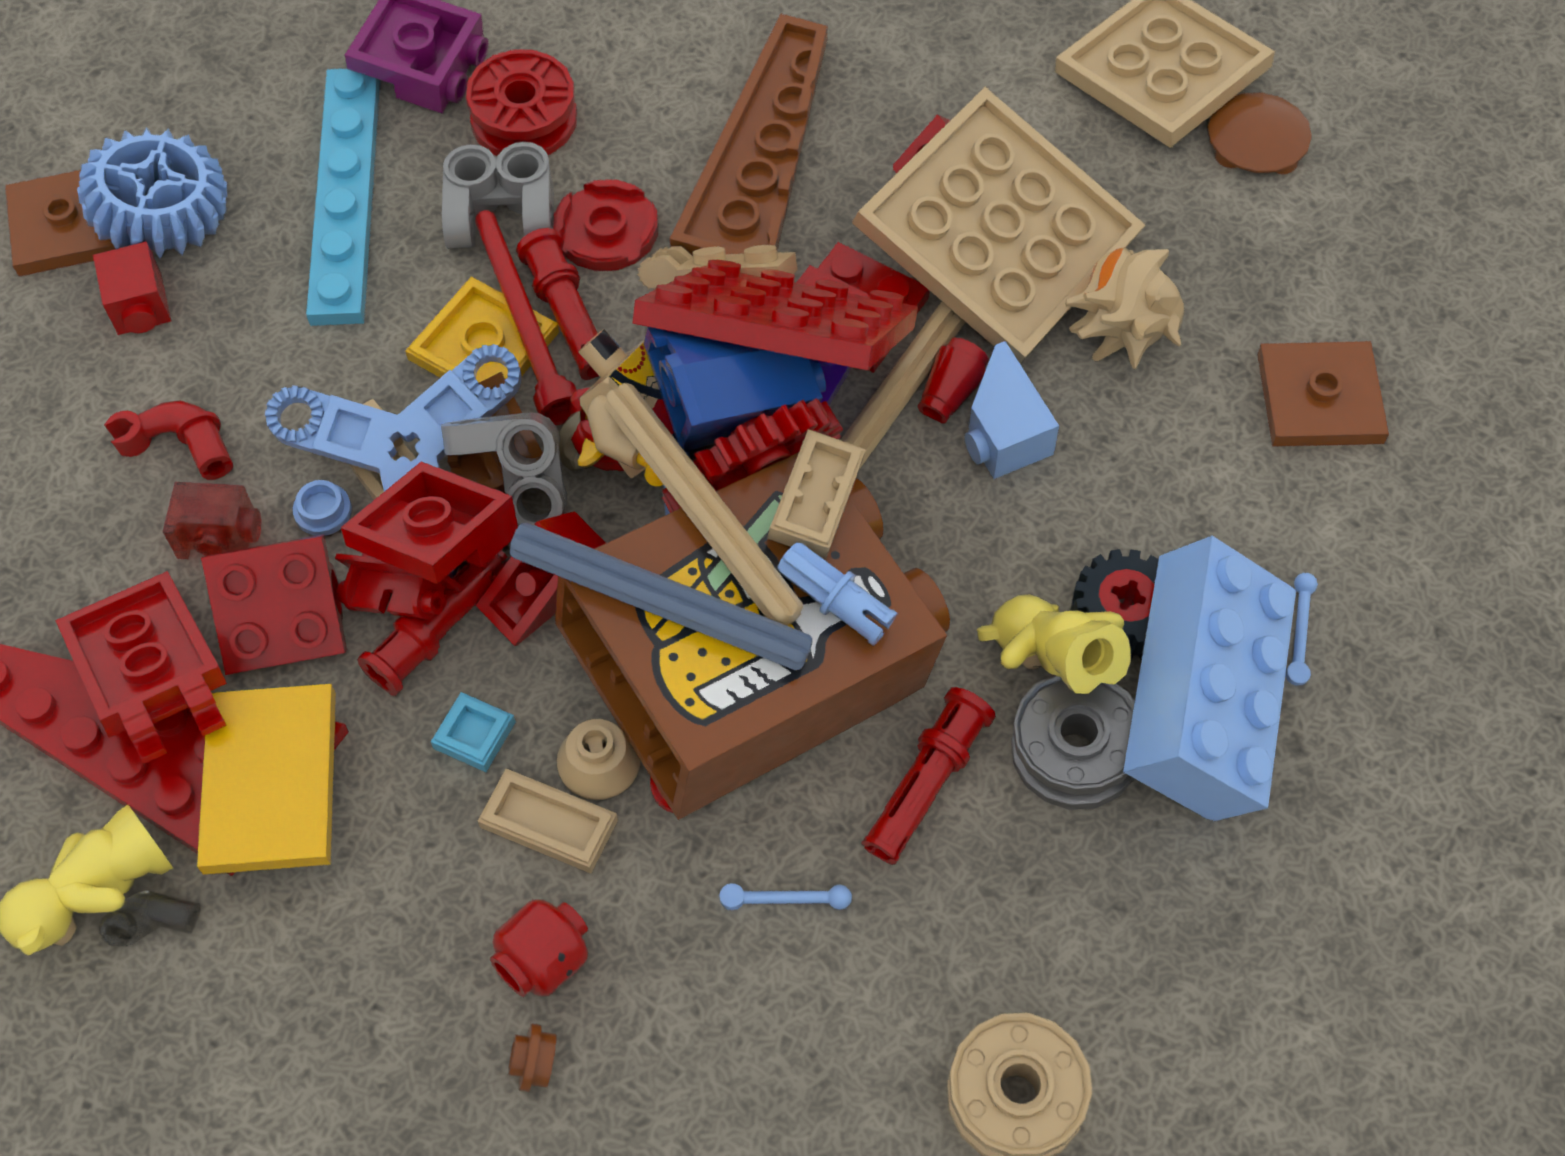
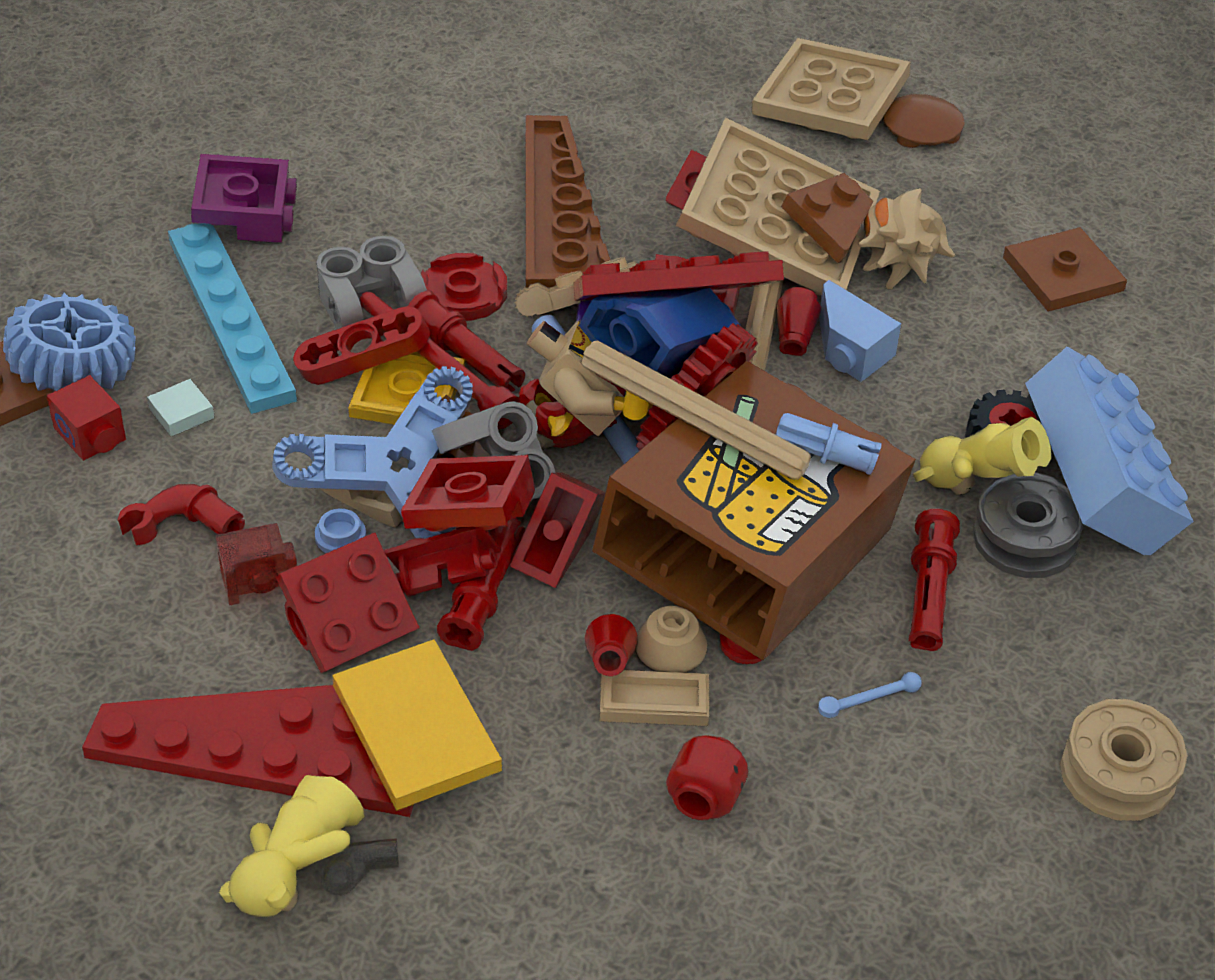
camera: 25 degrees left, 15 degrees down
red tile [55,571,227,764] -> none
medium azure tile [431,692,516,772] -> none
red wheel [466,50,577,157] -> none
dark orange plate [508,1023,557,1092] -> none
sand blue axle [510,523,813,670] -> none
tan plate [767,429,866,559] -> none
none -> light aqua tile [147,379,214,436]
none -> red beam [293,306,430,385]
none -> red cone [585,614,638,676]
none -> dark orange wing [781,173,873,263]

